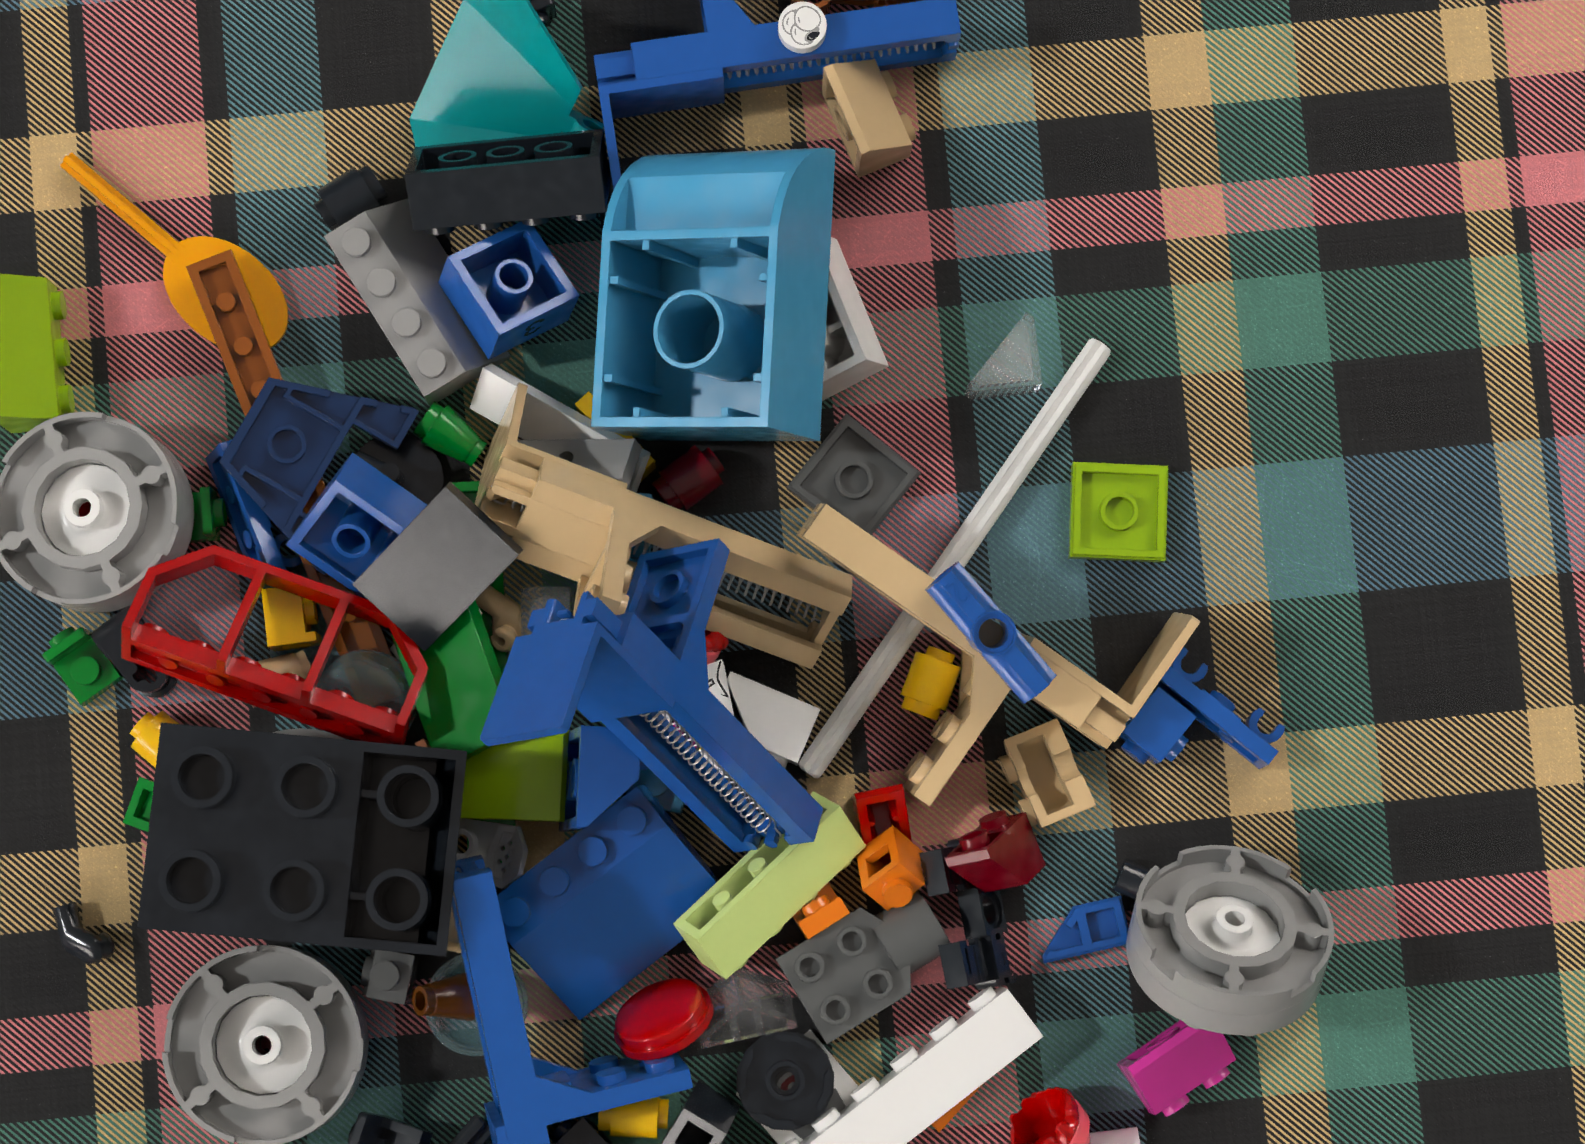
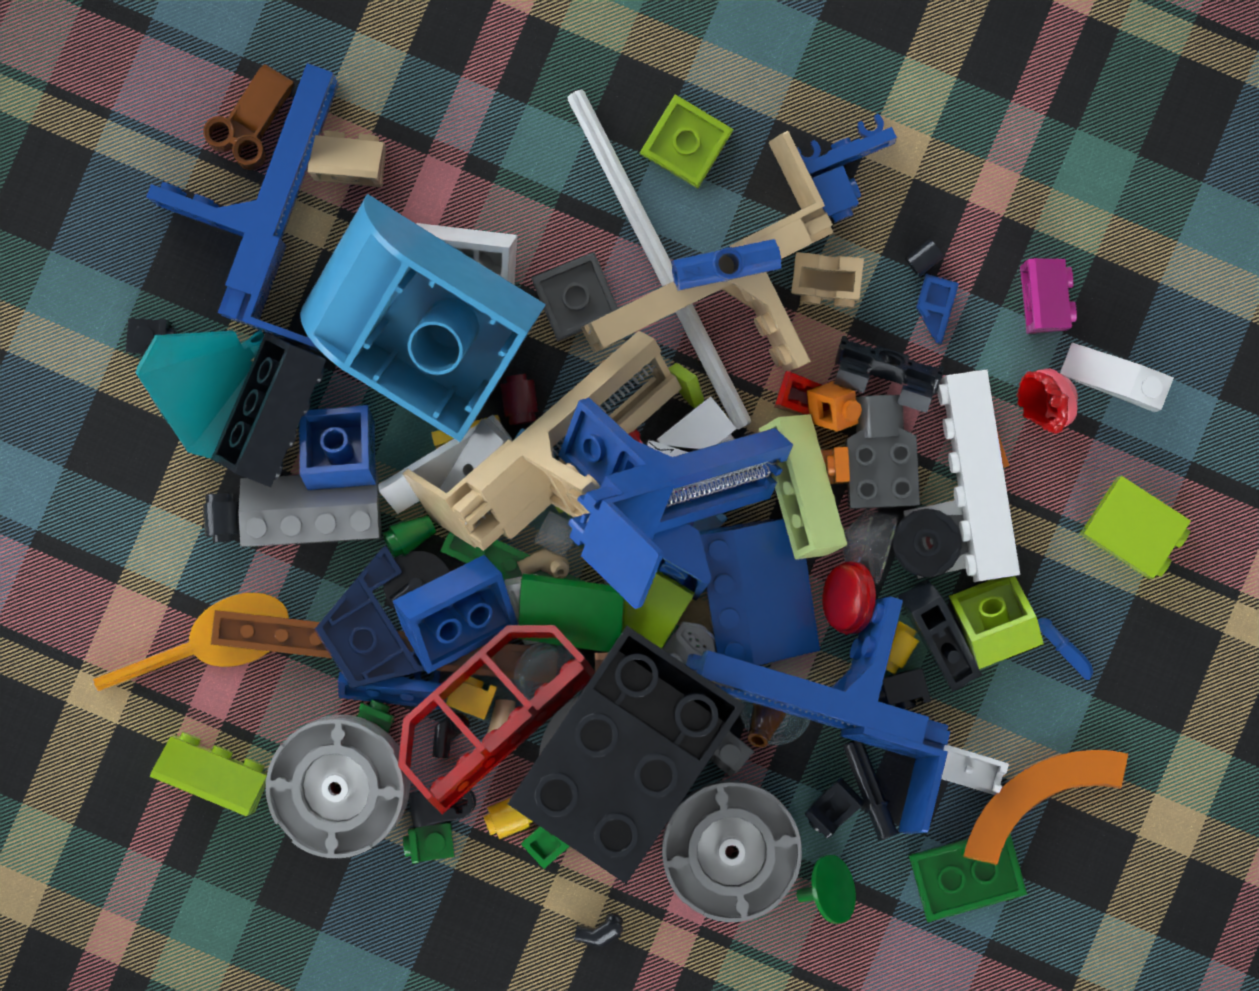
camera: 55 degrees left, 5 degrees up
tile [352,482,523,652] -> none
white tile [778,2,827,54] -> none
yellow brick [900,646,961,721] -> none
dark red slope [945,810,1046,893] -> none
clear slope [964,312,1042,400] -> none
light grey piece [1126,845,1335,1037] -> none
none -> black arm [432,712,470,758]
none -> lime tile [668,363,704,408]

